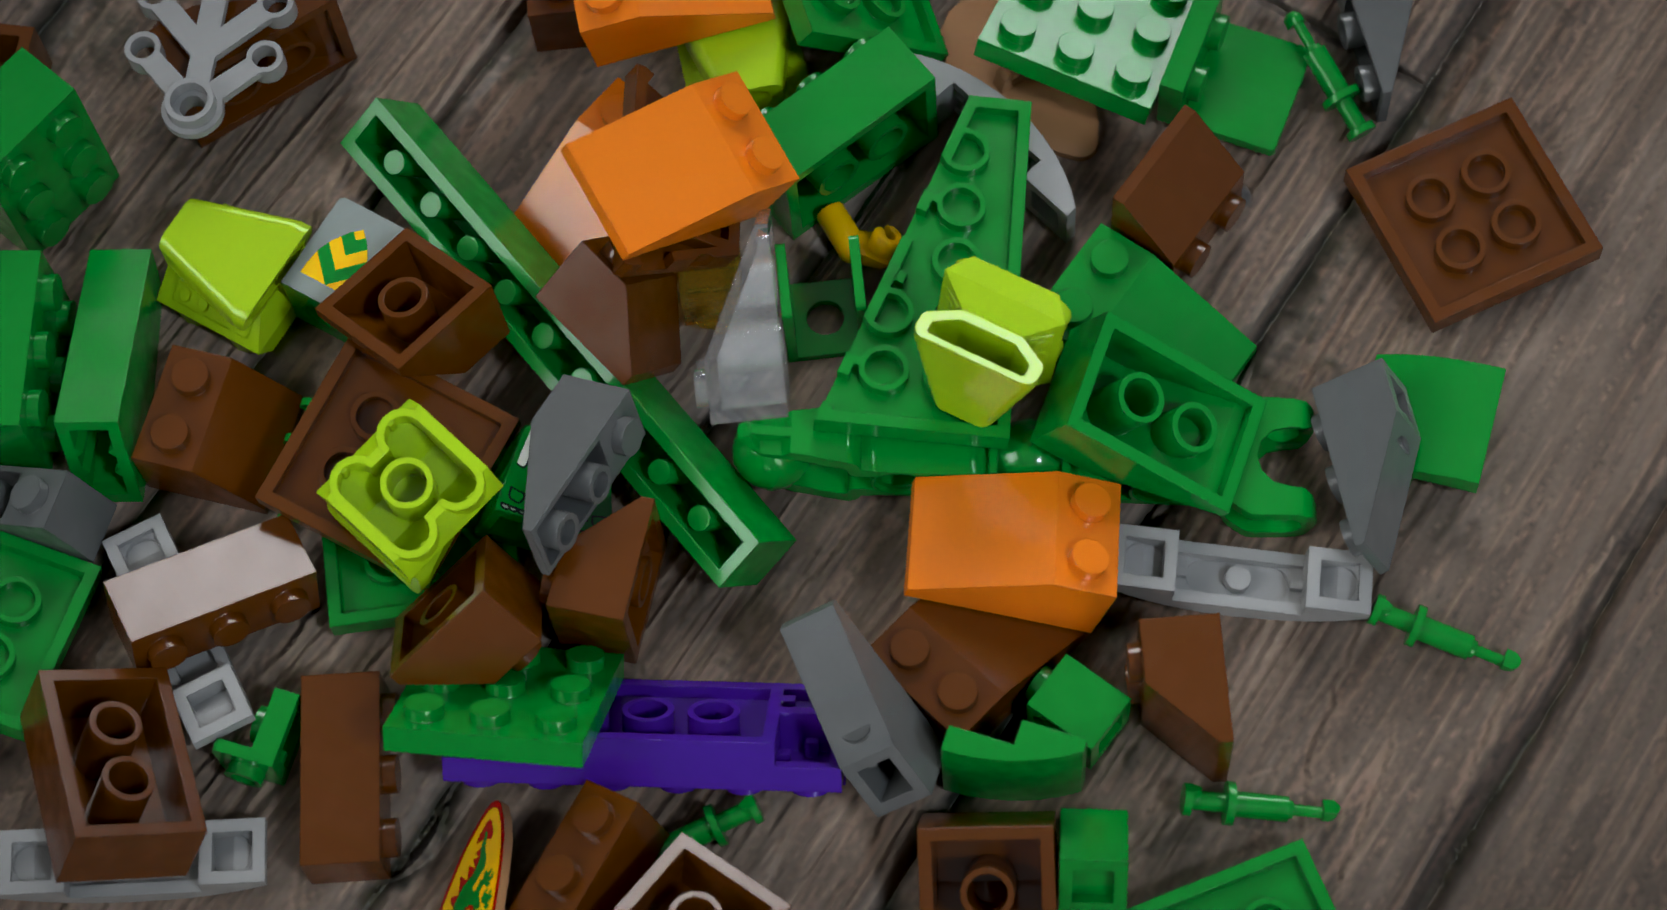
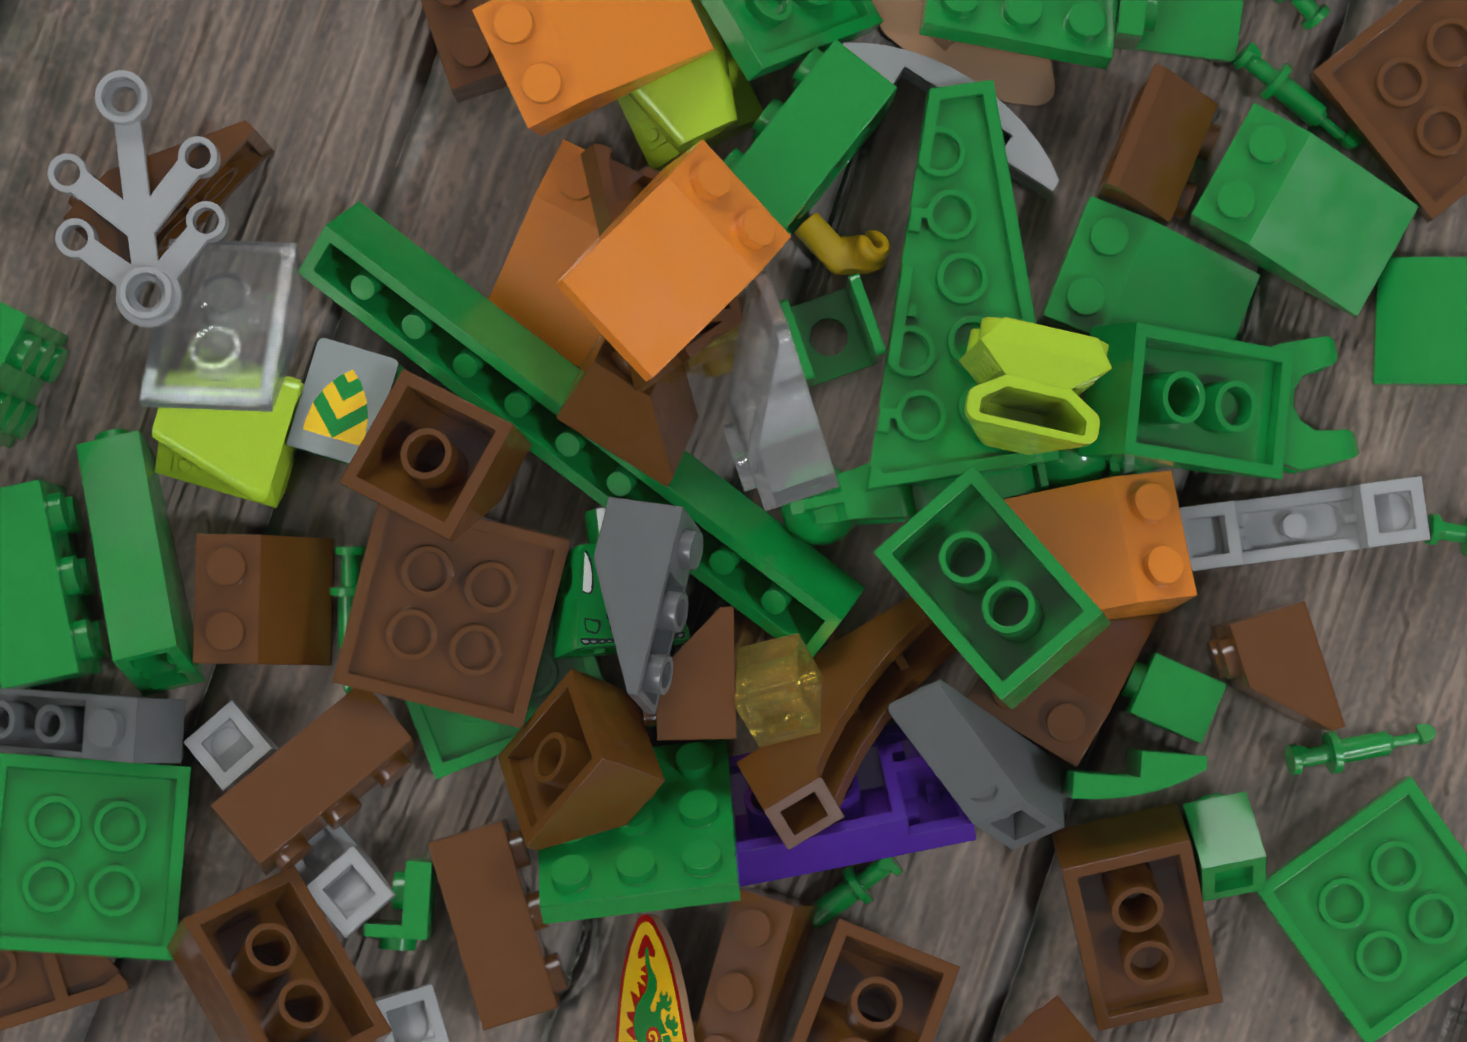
camera: 20 degrees left, 20 degrees up
lime piece [316,399,503,594] -> none
dark grey slope [1311,358,1421,574] -> none
none -> clear slope [139,239,307,412]
none -> clear yellow brick [735,633,822,747]
none -> reddish brown arch [736,596,957,850]
none -> green brick [873,465,1112,709]
none -> green slope [1188,103,1419,318]
none -> green piece [1231,41,1361,150]

